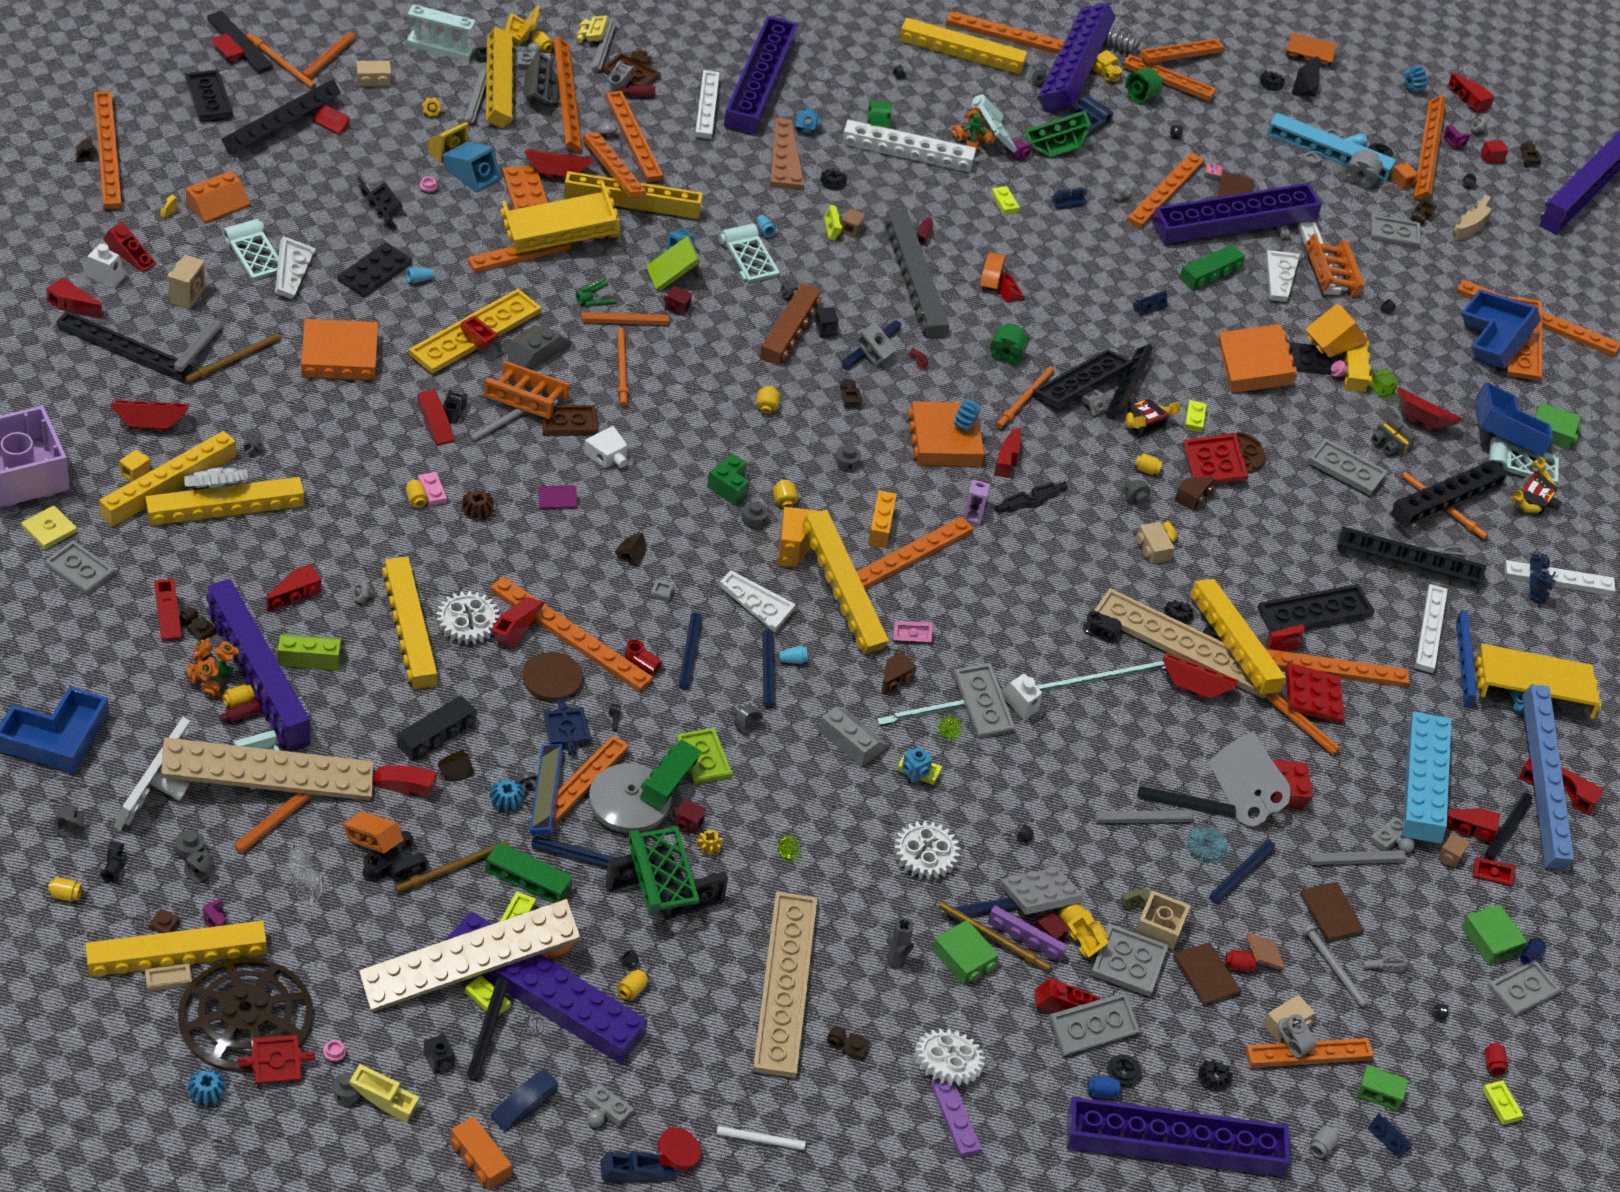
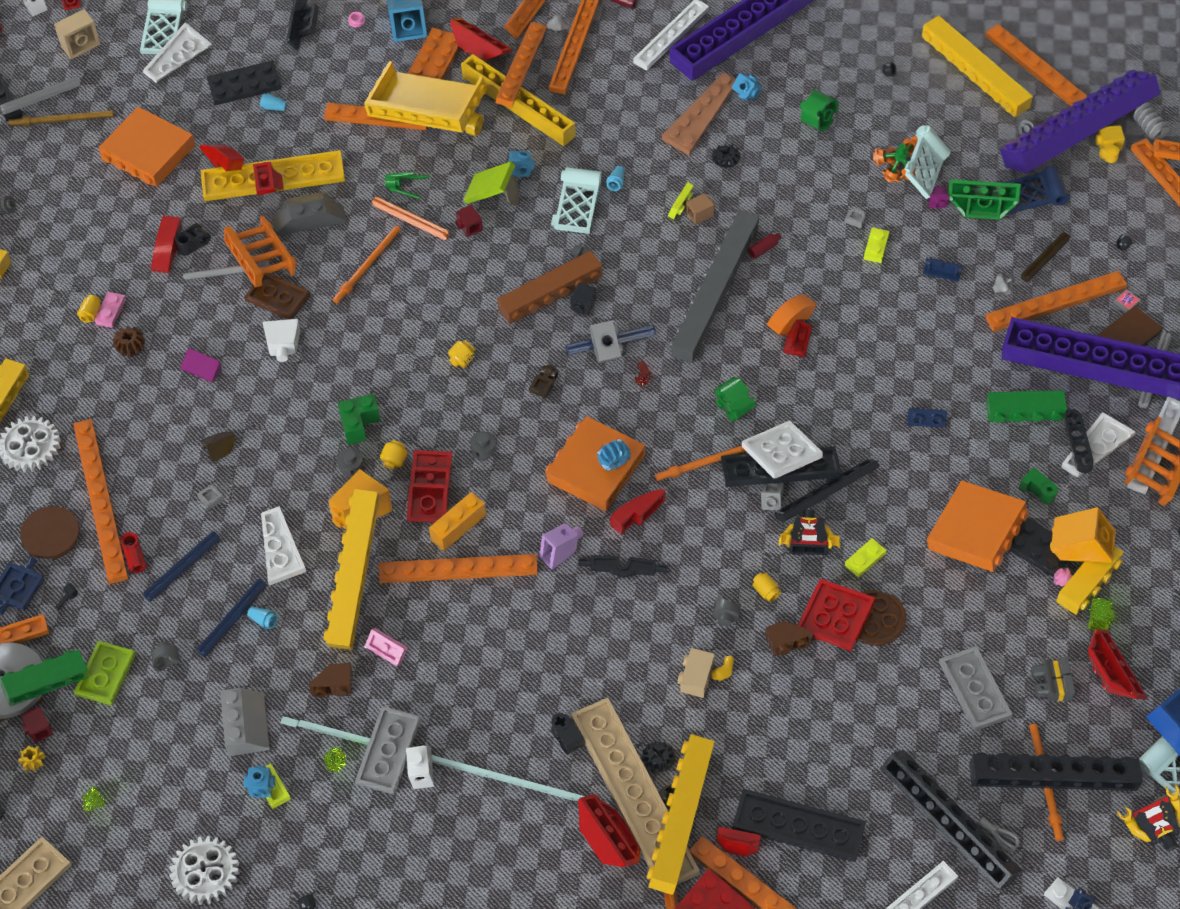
camera: 45 degrees right, 10 degrees up
red slope [491,597,544,649] -> none
white brick [842,120,976,173] -> none
green brick [1125,67,1163,103] -> none
none -> red slope [199,144,244,171]
none -> red slope [407,450,452,523]
none -> white plate [742,420,823,479]
none -> light grey tile [844,208,865,228]
none -> green leg [1019,467,1058,504]
none -> dark brown axle [1021,232,1070,282]
none -> black beam [1064,409,1094,473]

